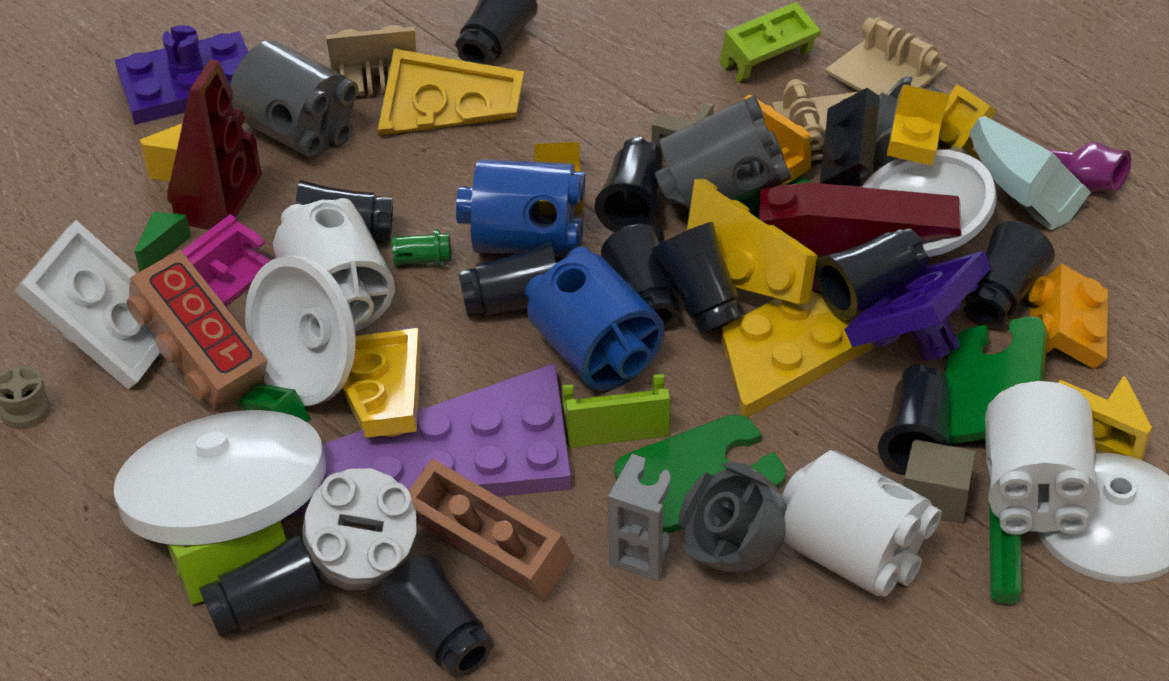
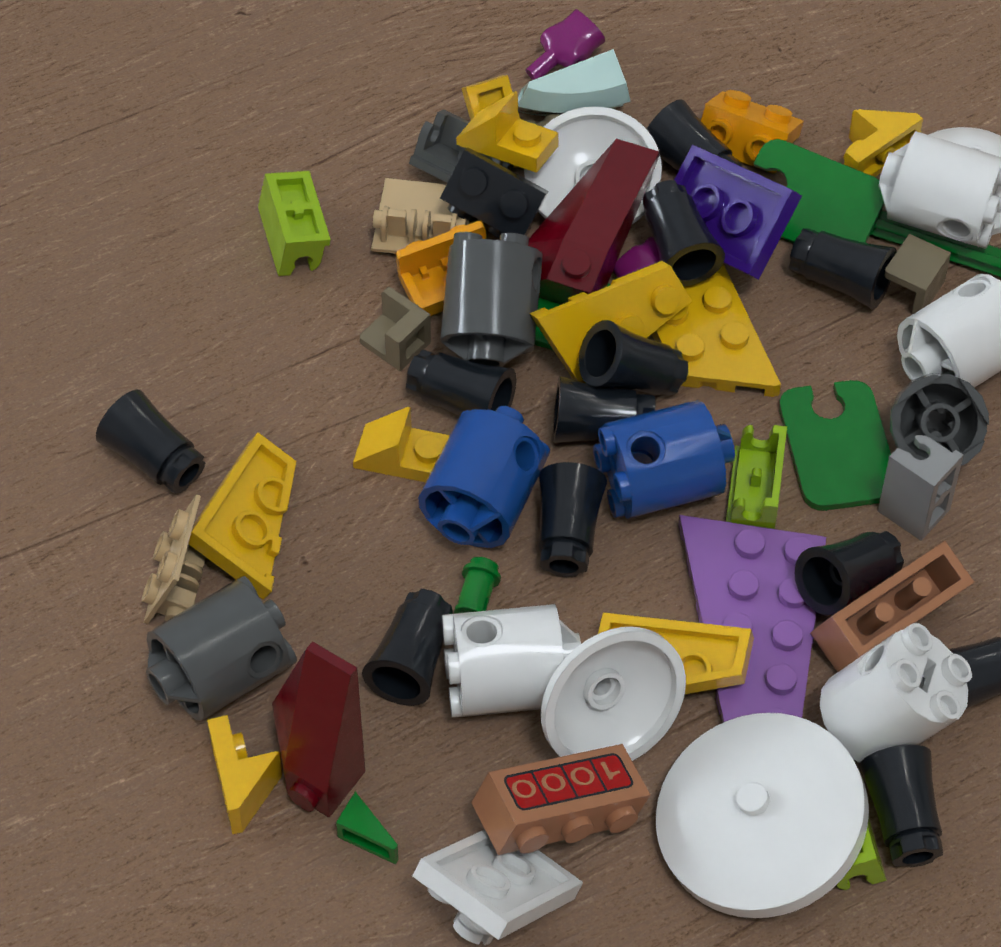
camera: 75 degrees left, 10 degrees up
dark purple plate [114,25,248,125] -> none
dark pink hinge [182,214,271,307] -> none
green piece [237,383,311,423] -> none
tan hinge [825,17,948,95] -> none
none -> black plant [794,531,904,615]

